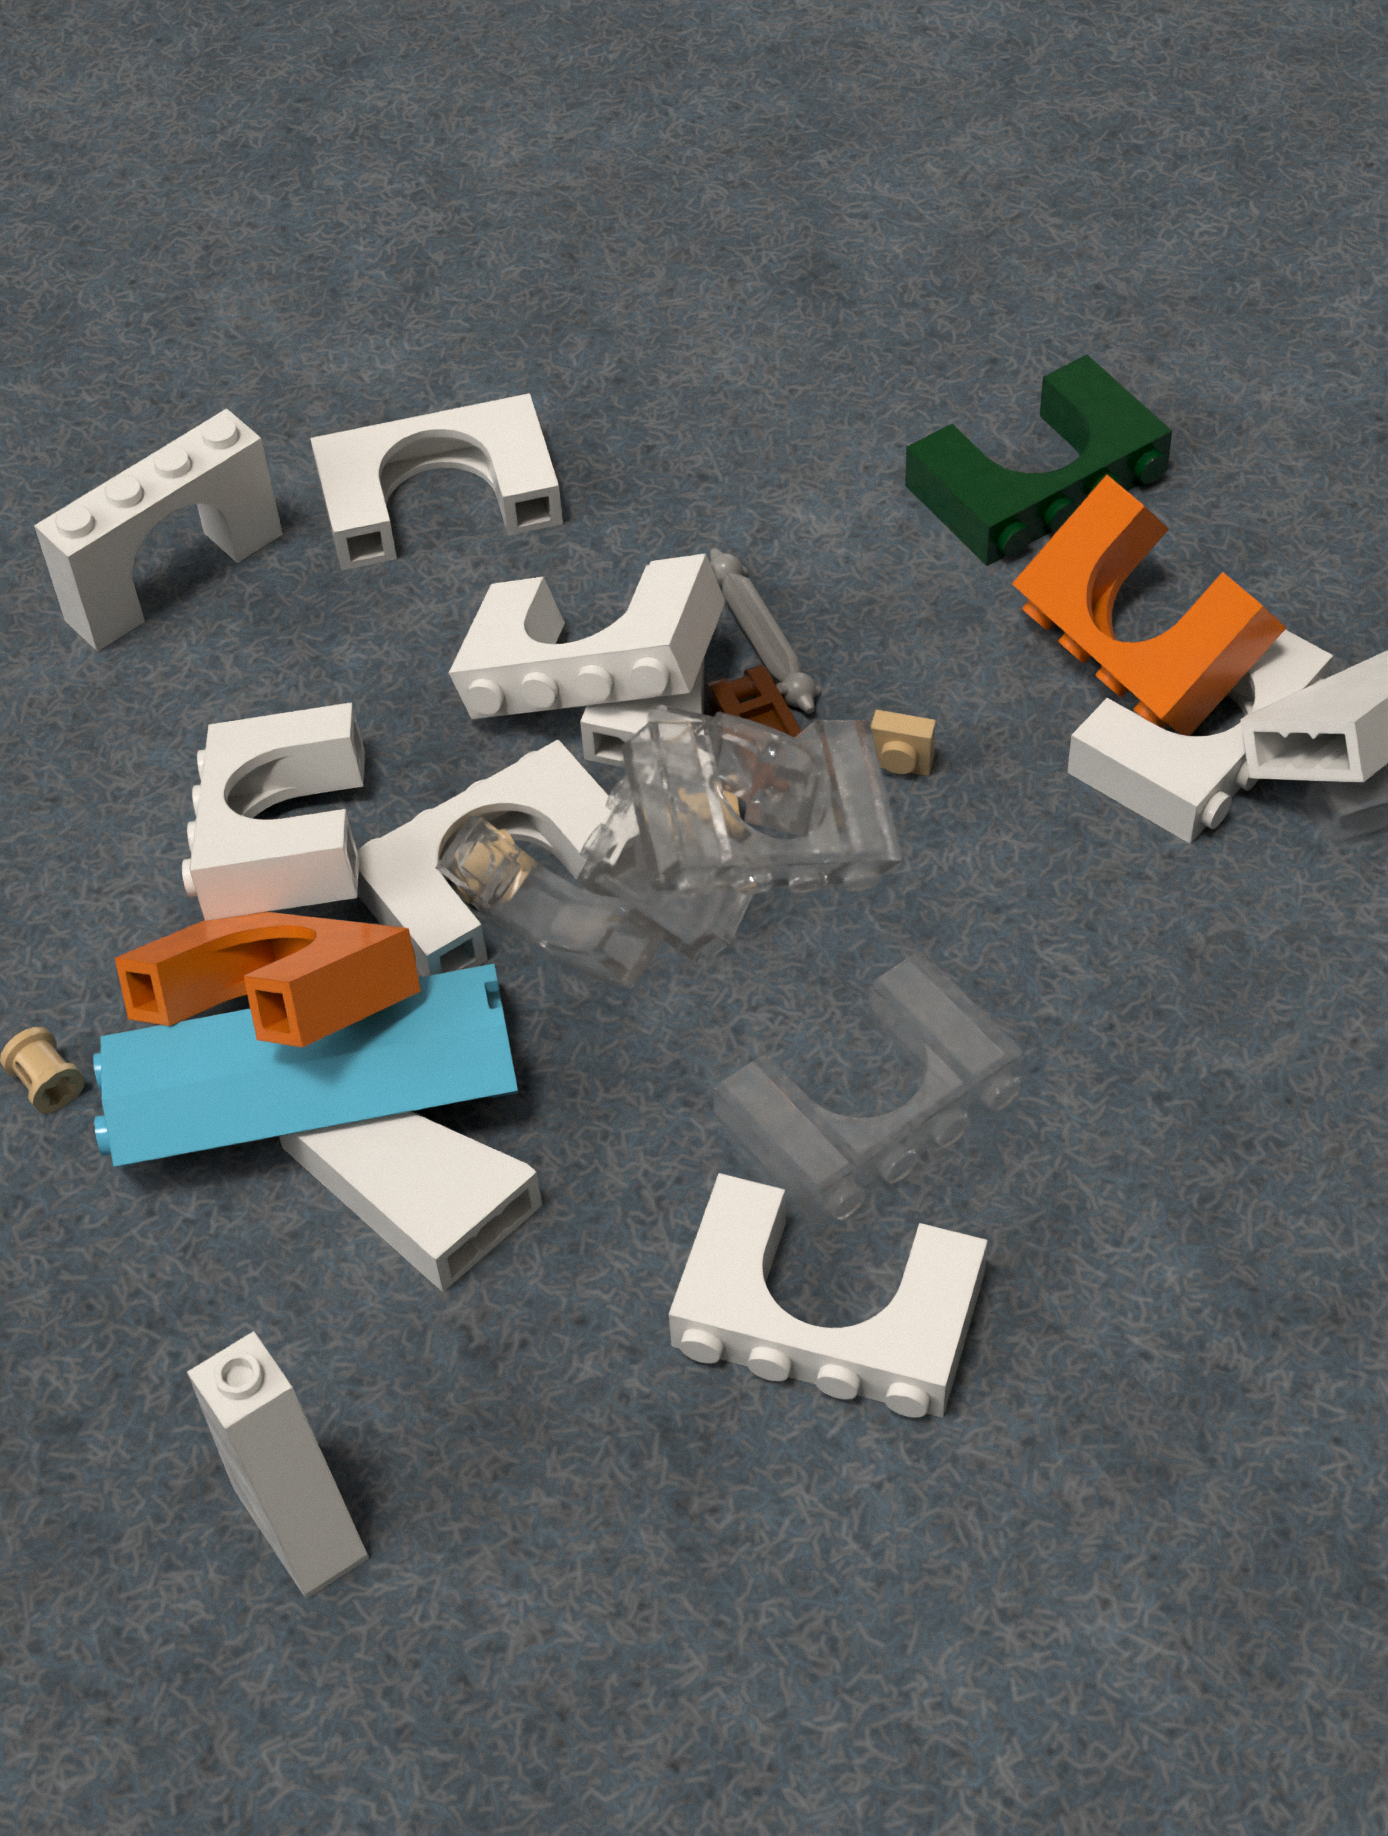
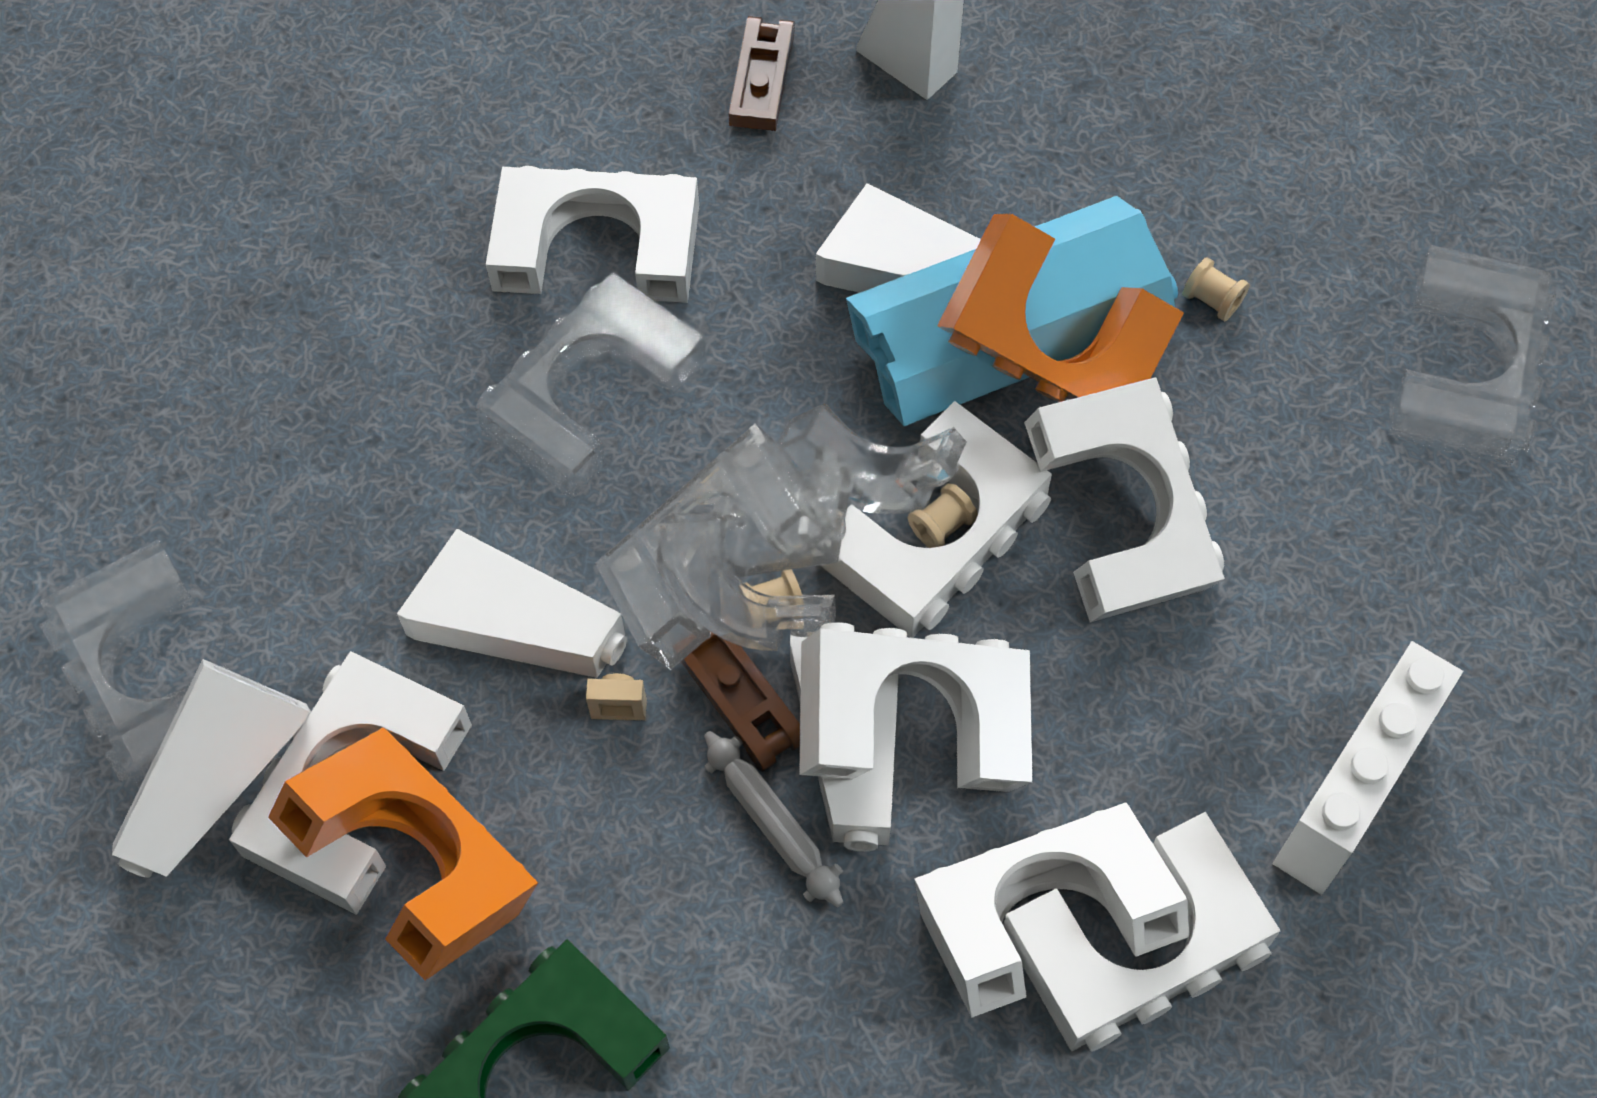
camera: 165 degrees right, 10 degrees up
none -> white slope [397,529,627,678]
none -> plate [728,16,795,131]
none -> white arch [914,803,1189,1018]

